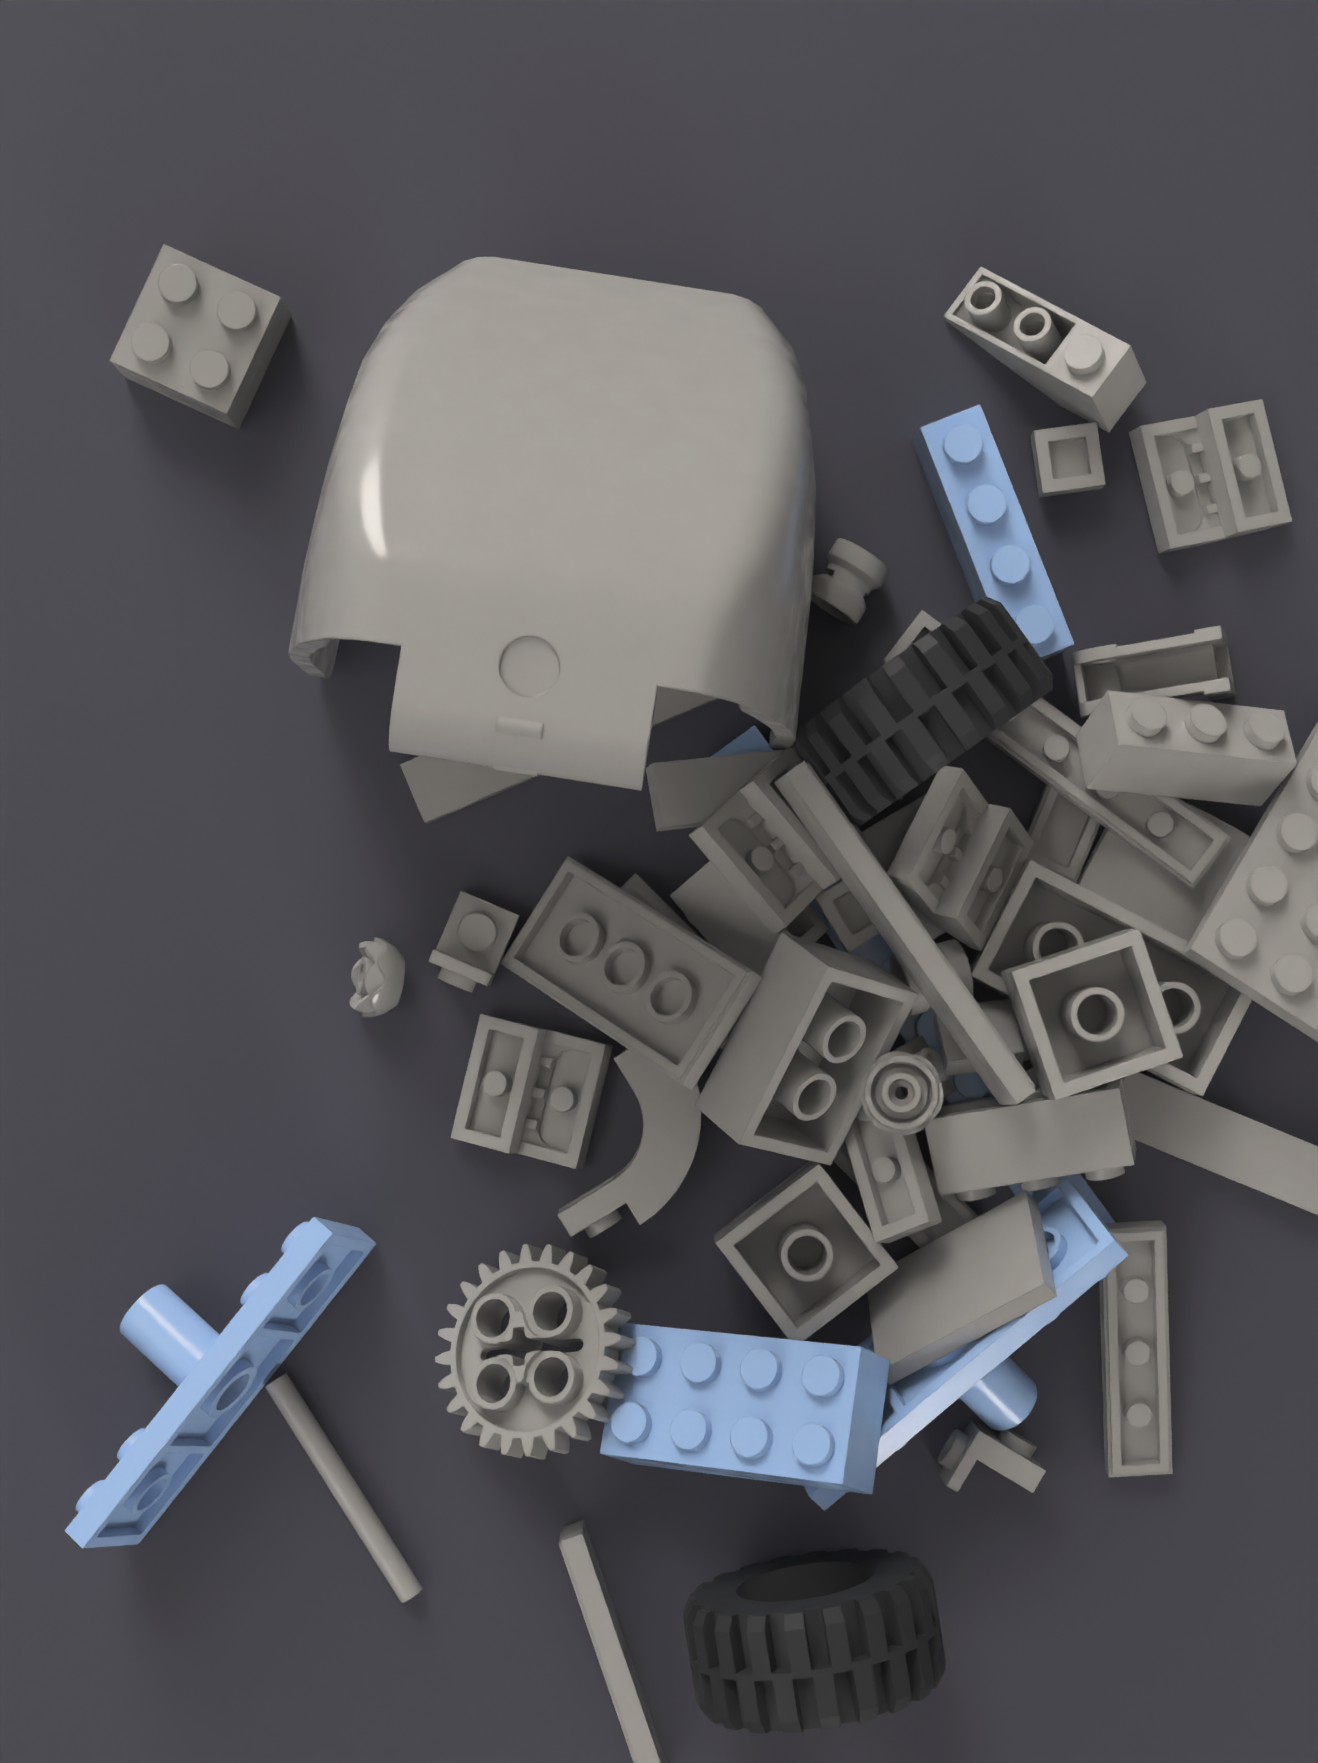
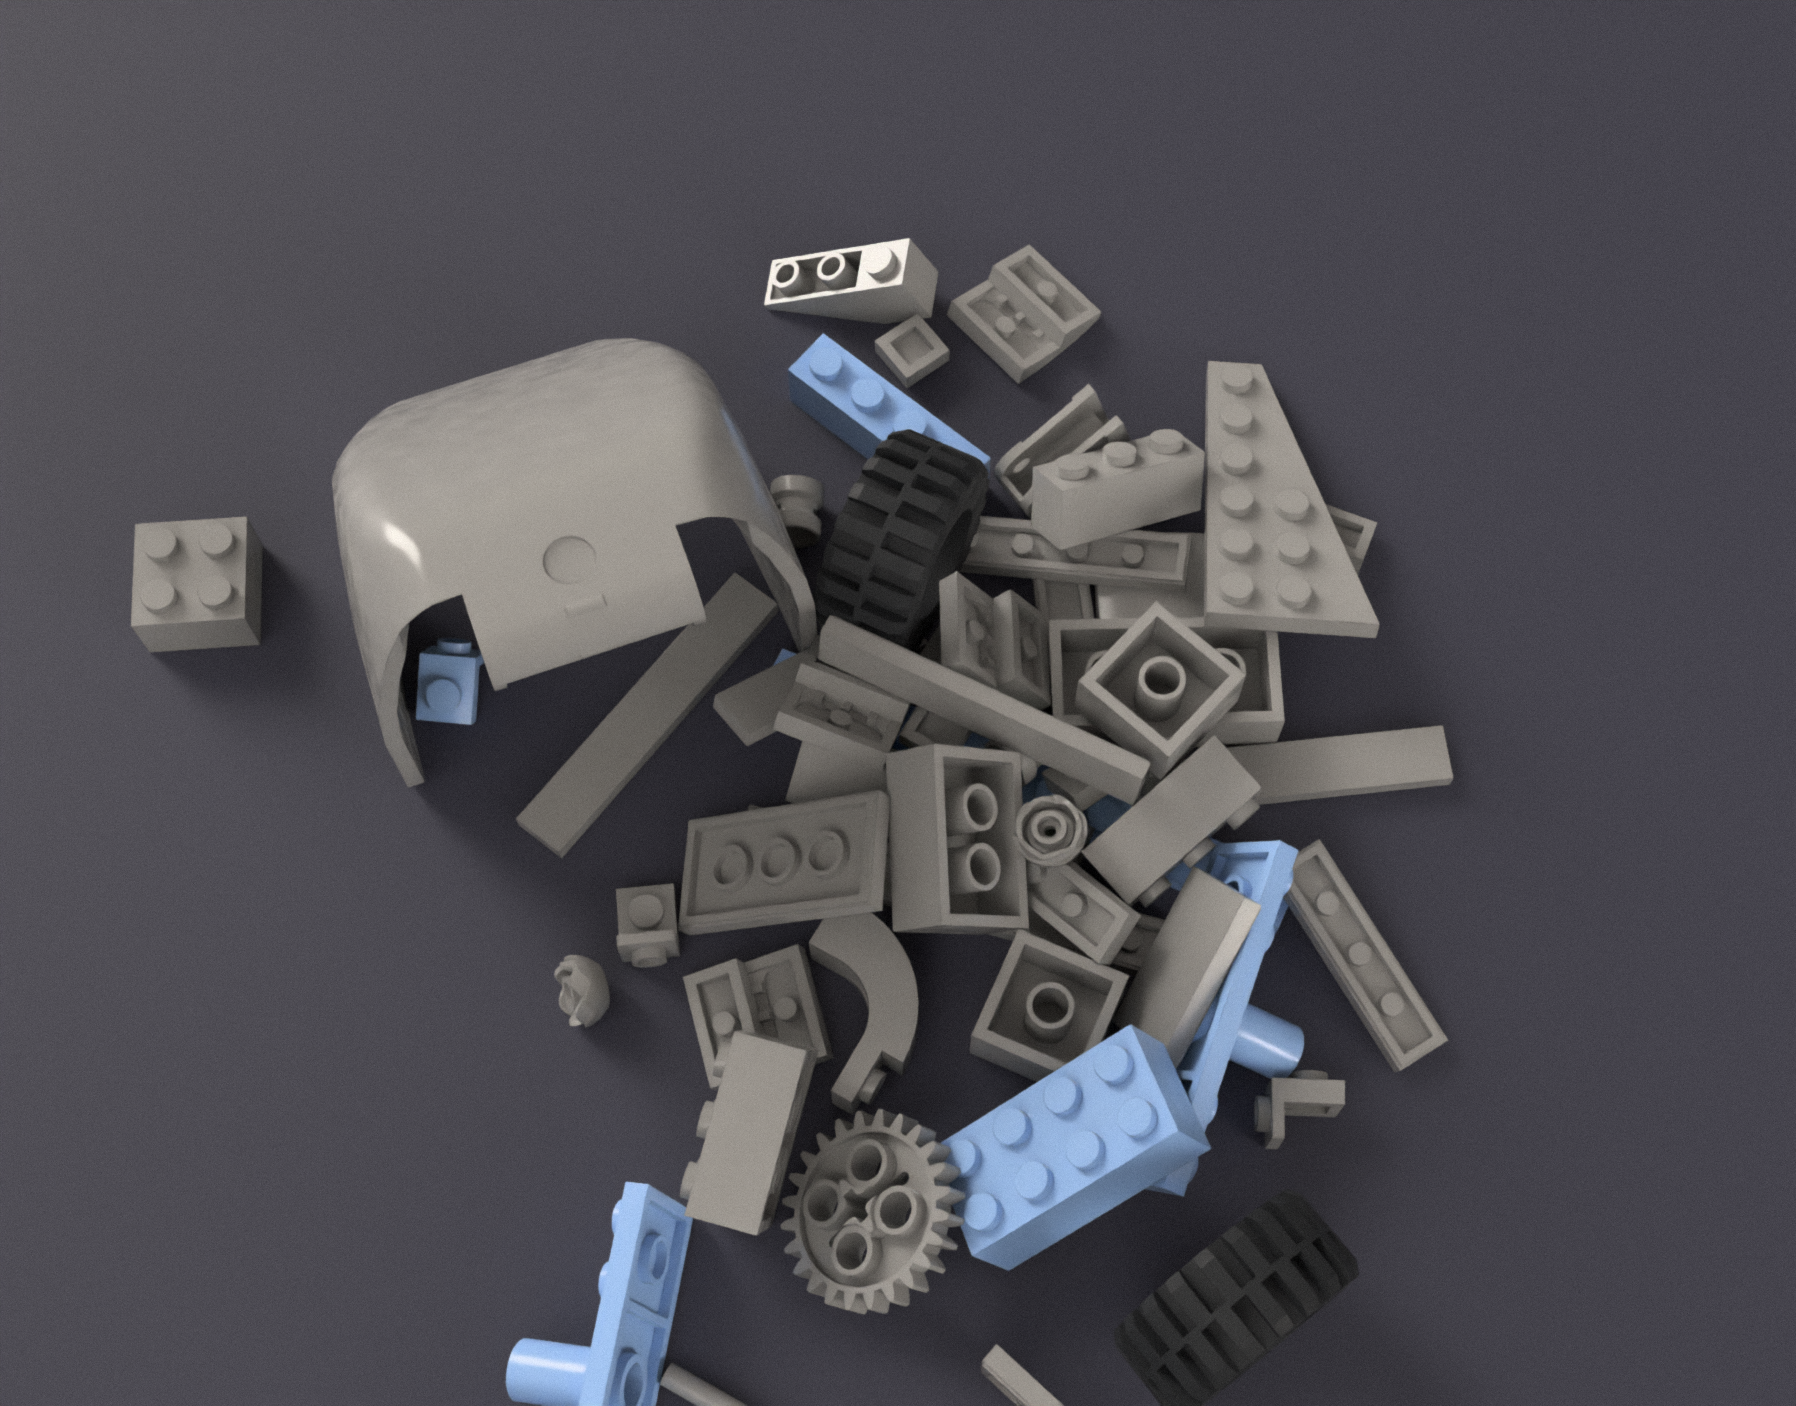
camera: 20 degrees left, 20 degrees down
none -> light grey brick [680,1031,819,1236]

